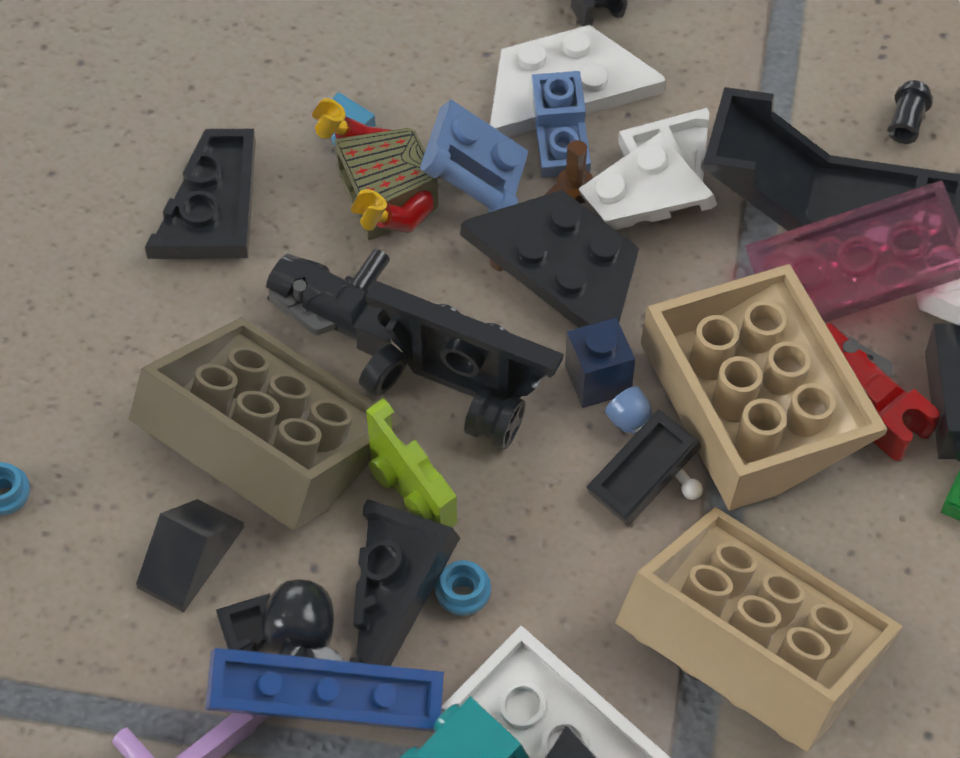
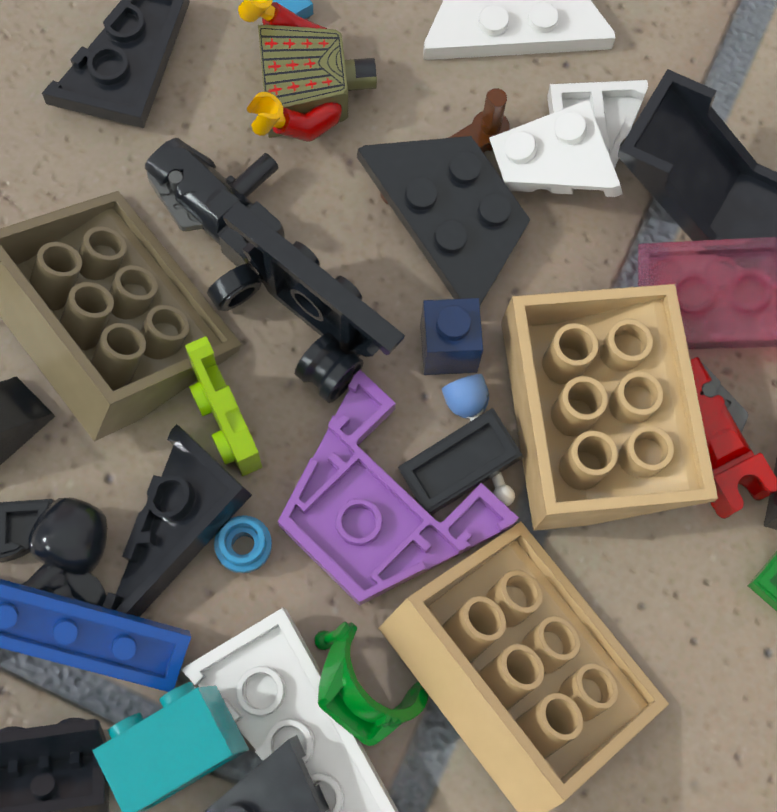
camera: 10 degrees right, 15 degrees up
medium blue plate [420,99,528,213] -> none
medium blue slope [531,71,591,178] -> none
none -> medium lavender wing [278,370,519,606]
none -> green helmet [314,622,429,746]

